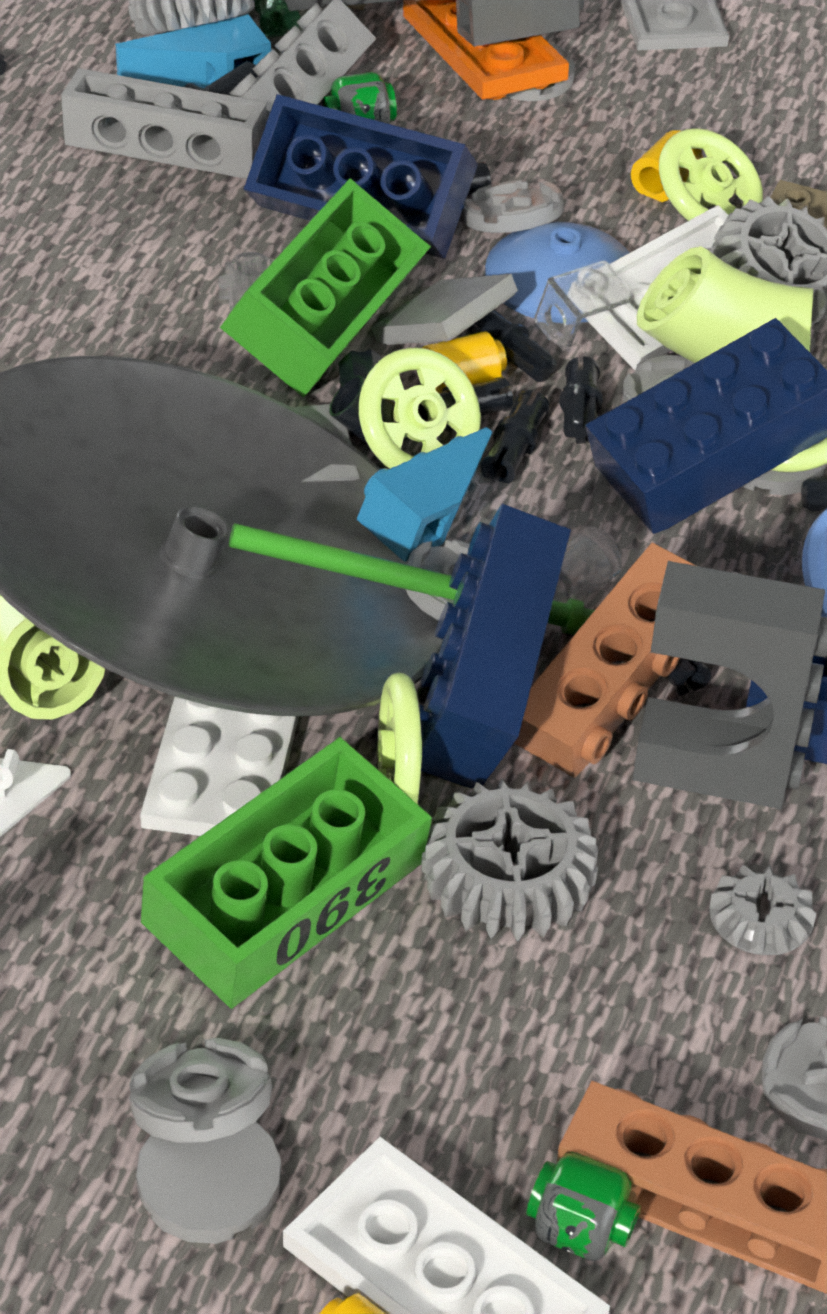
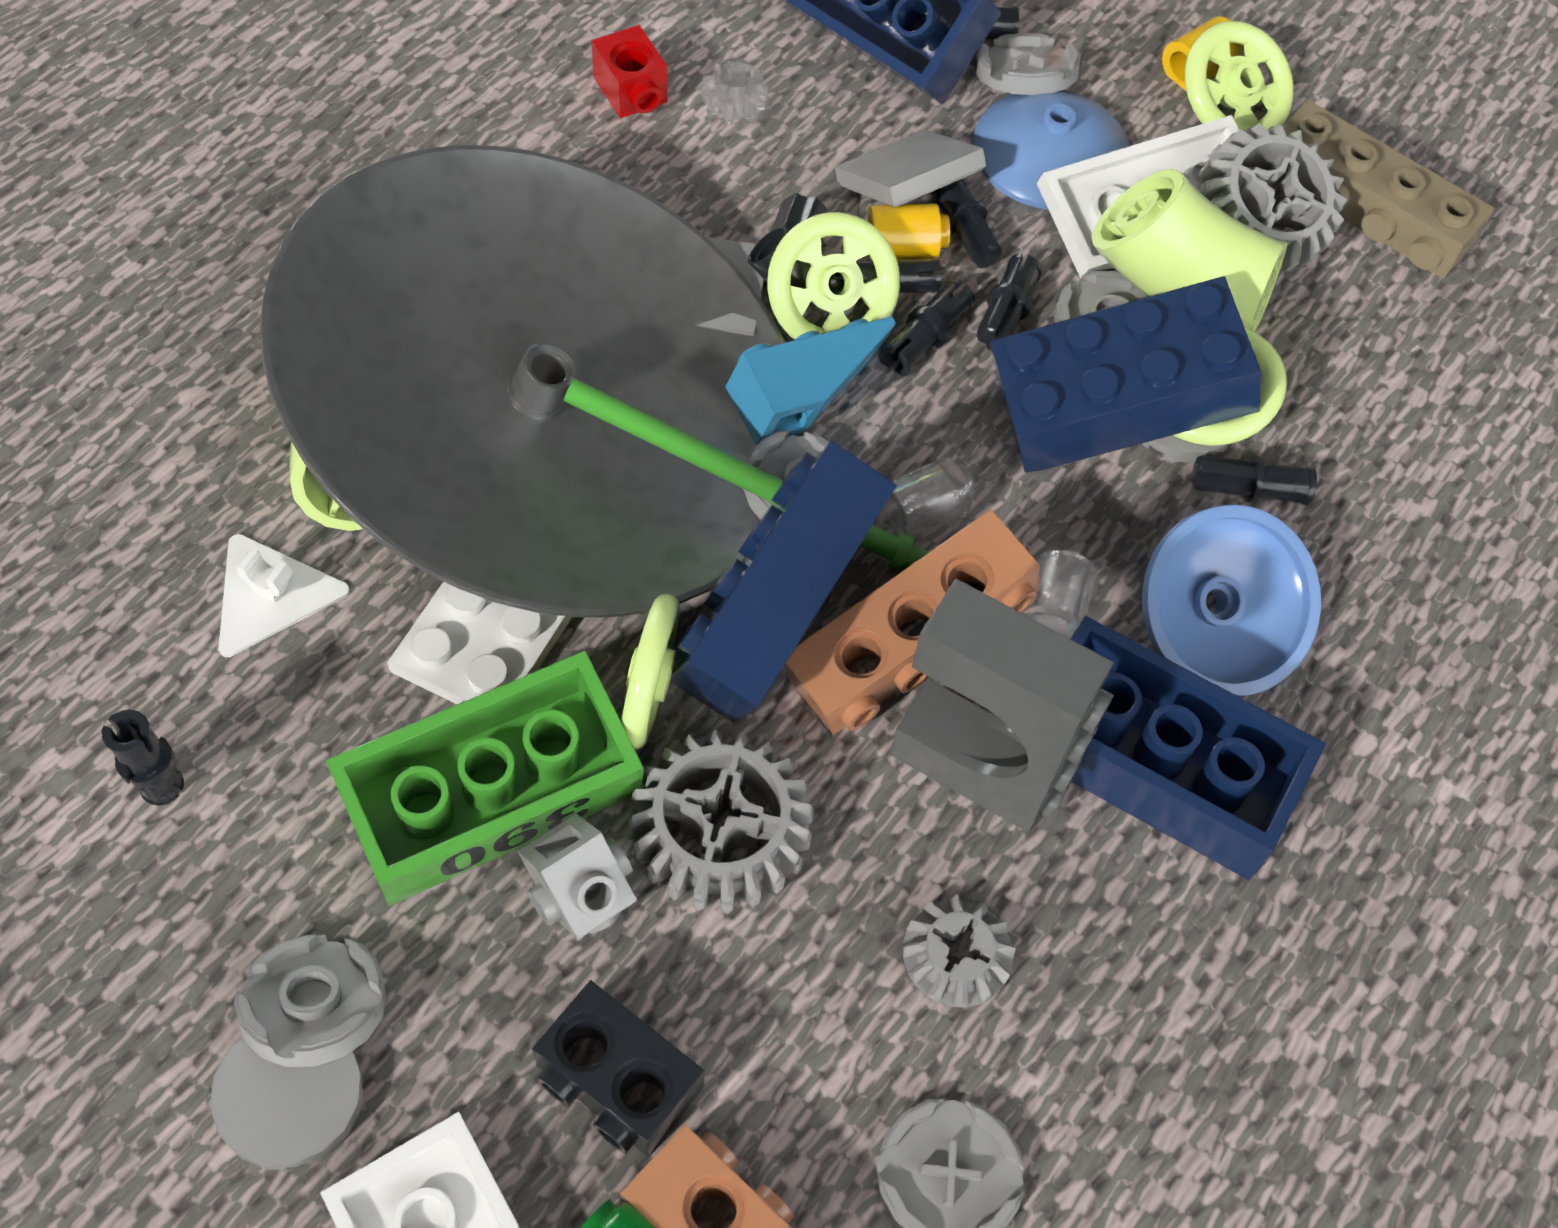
camera: 15 degrees right, 15 degrees up
bright green brick [220,179,431,398] -> none
clear bracket [534,261,633,354] -> none
none -> light grey brick [517,814,637,940]
none -> black brick [532,980,705,1157]
none -> red brick [591,24,668,119]

